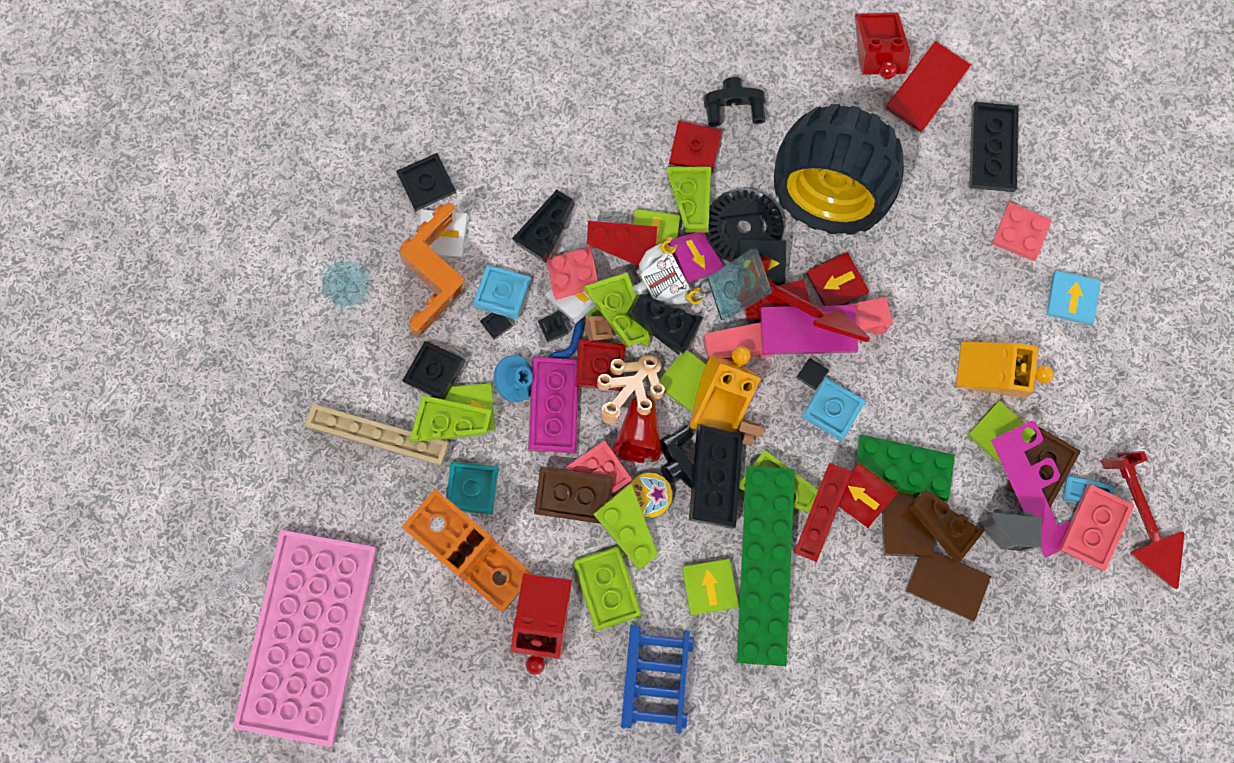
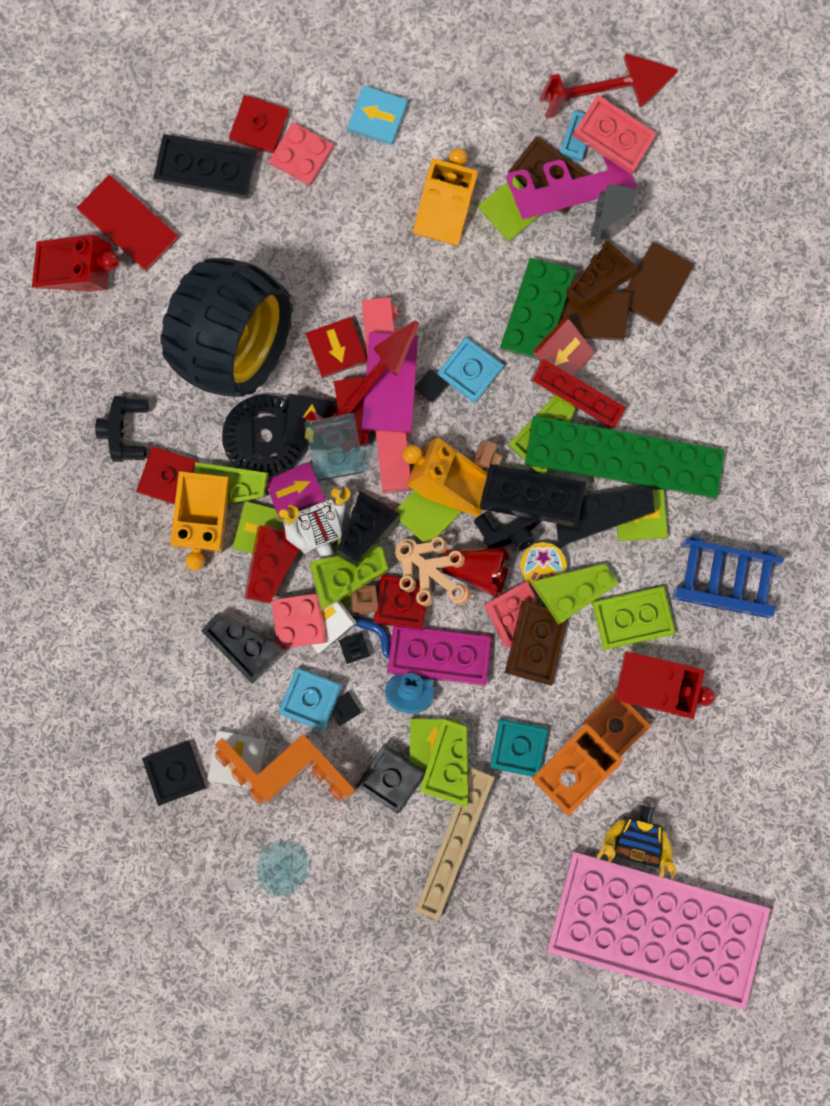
camera: 80 degrees left, 5 degrees up
none -> light orange slope [170,472,229,571]
none -> red plate [229,95,289,154]
none -> black wing [556,488,655,548]
none -> torso [597,805,677,879]

